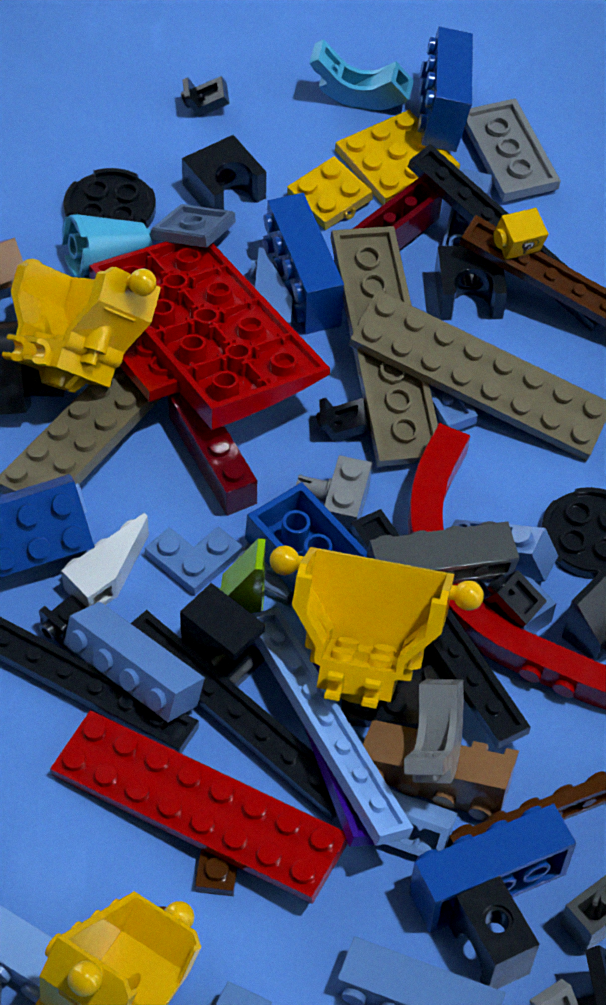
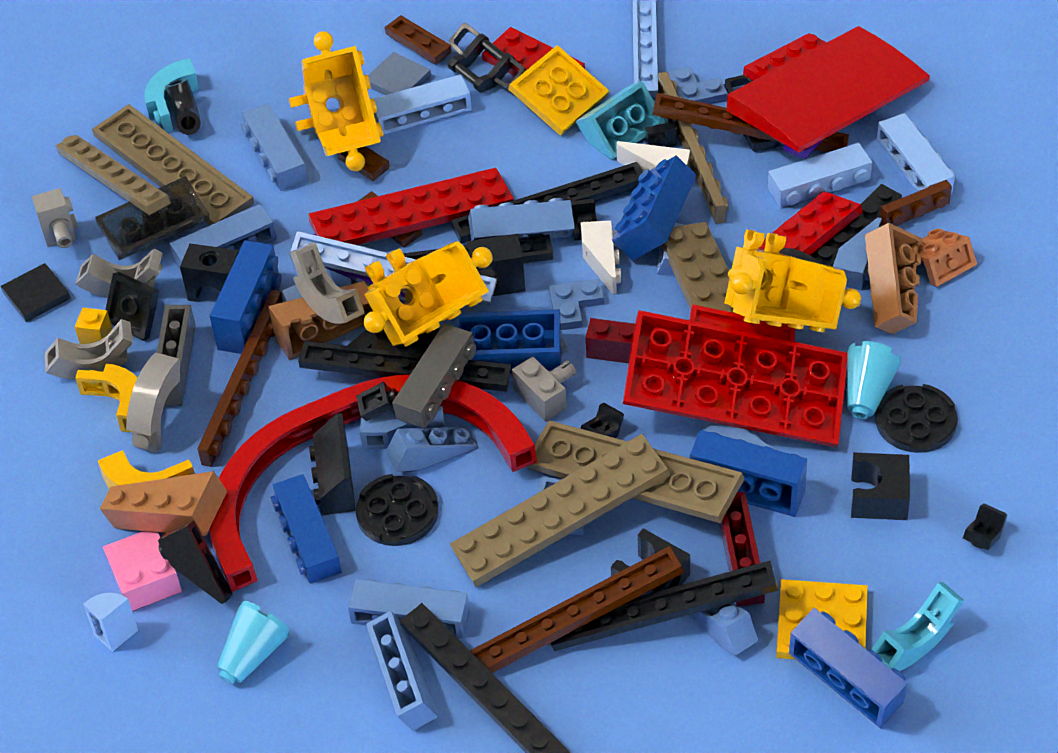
camera: 135 degrees right, 5 degrees down
sand blue tile [151,204,236,248] -> none
lime slope [219,538,266,613] -> none
yellow plate [287,156,373,230] -> none
light grey plate [464,98,561,202] -> none
yellow brick [494,208,549,259] -> none

